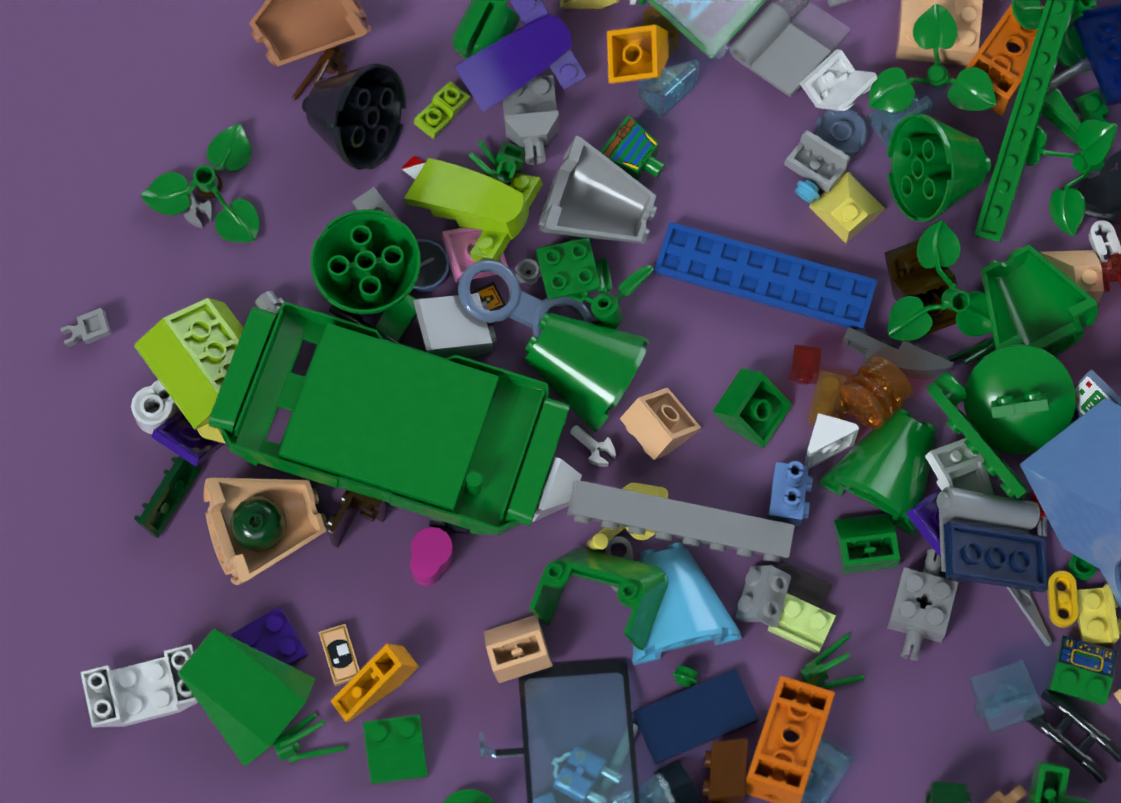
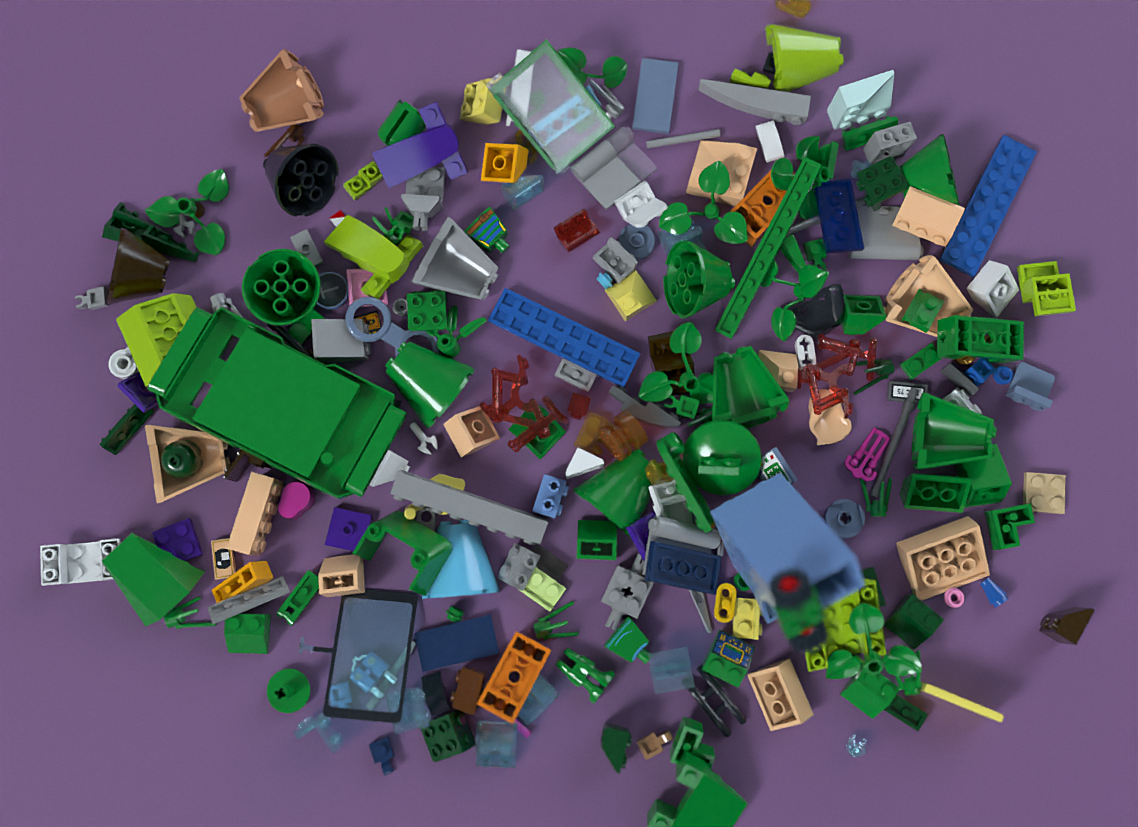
camera: 10 degrees right, 10 degrees up
none -> dark green wedge [102,202,200,262]
none -> dark brown cone [107,228,170,304]
none -> light grey tile [207,576,290,624]
none -> light nougat brick [227,472,284,556]
none -> green plate [276,570,319,626]
none -> dark purple plate [325,507,373,551]
none -> clear red piece [480,355,569,453]
none -> clear red bracket [553,208,600,253]
none -> light grey plate [554,358,597,393]
none -> green piece [556,648,615,704]
none -> green torso [604,616,653,664]
none -> clear yellow bracket [645,459,674,486]
none -> green plate [664,395,700,419]

